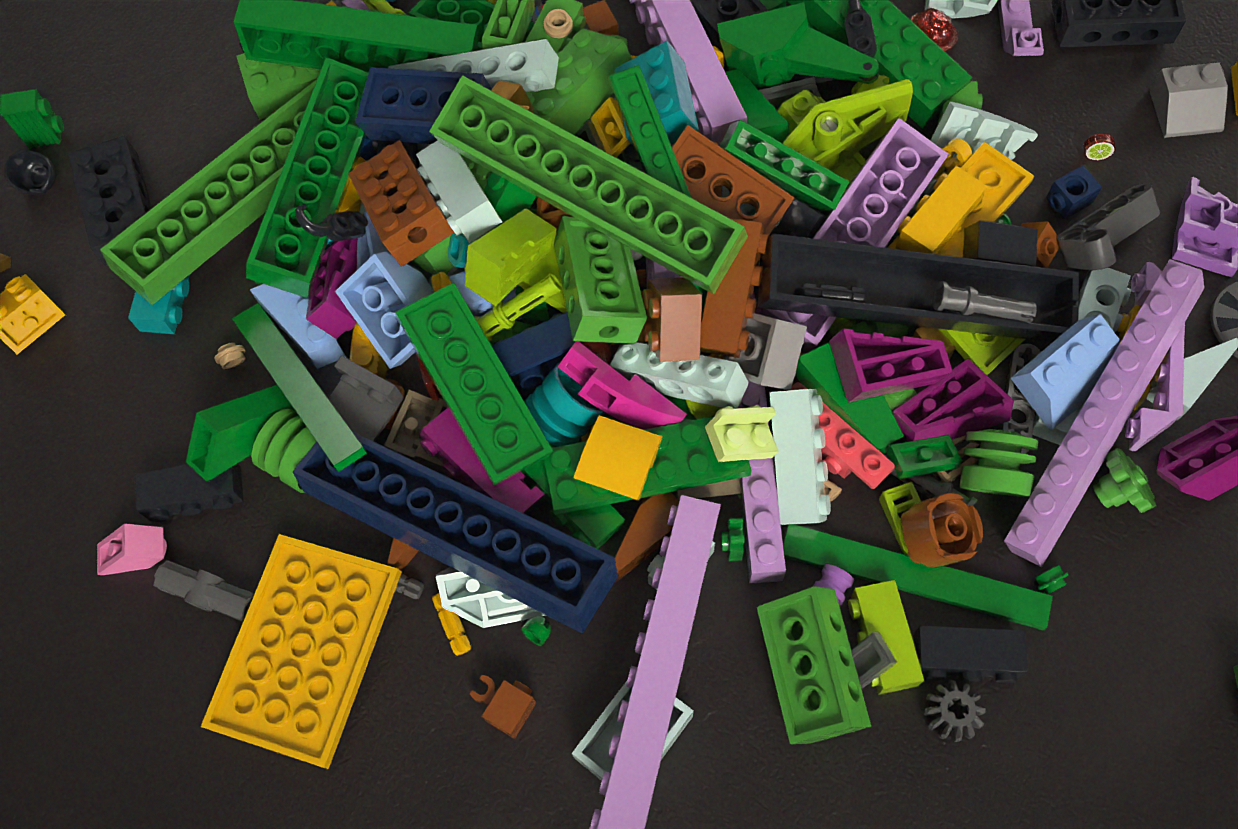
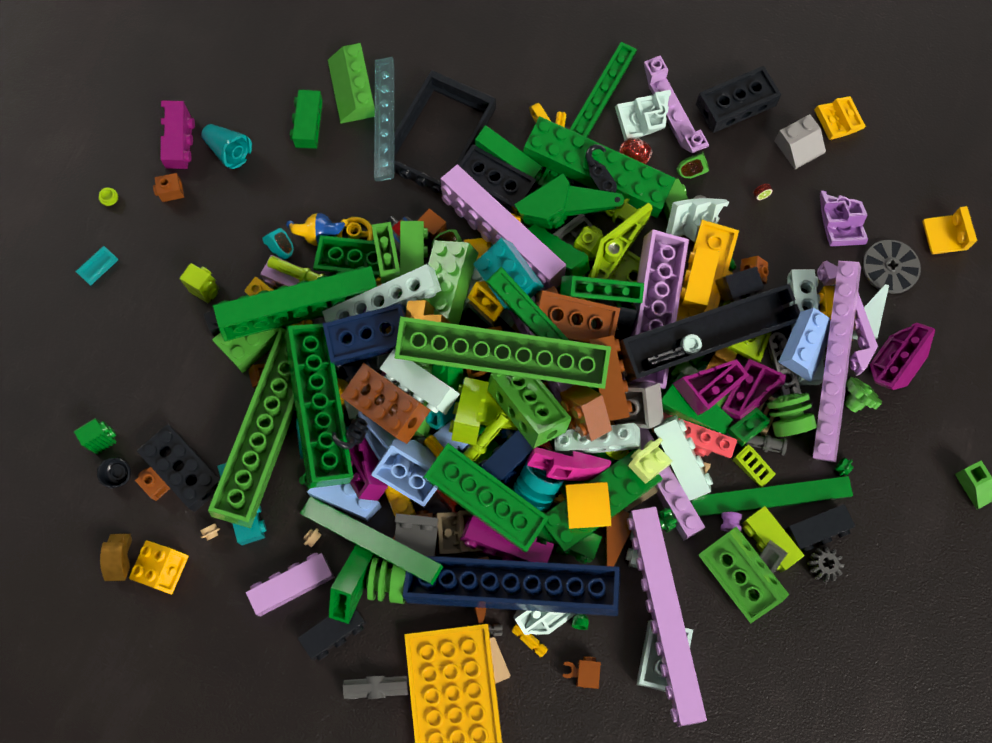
camera: 30 degrees left, 5 degrees up
bright pink slope [97,524,167,575] -> none
tan plate [543,9,573,38] -> none
dark orange brick [901,493,983,567] -> none
dark grey pin [933,281,1036,323] -> none
yellow beam [934,138,972,180] -> none
dark blue brick [1046,165,1102,219] -> none
dark grey beam [1057,183,1160,270] -> none
none -> dark orange brick [135,467,170,501]
none -> tan plate [200,523,220,541]
none -> lavender brick [246,553,335,616]
none -> tan slope [490,637,510,684]
none -> rock [677,152,709,179]
none -> light aqua tile [680,334,702,355]

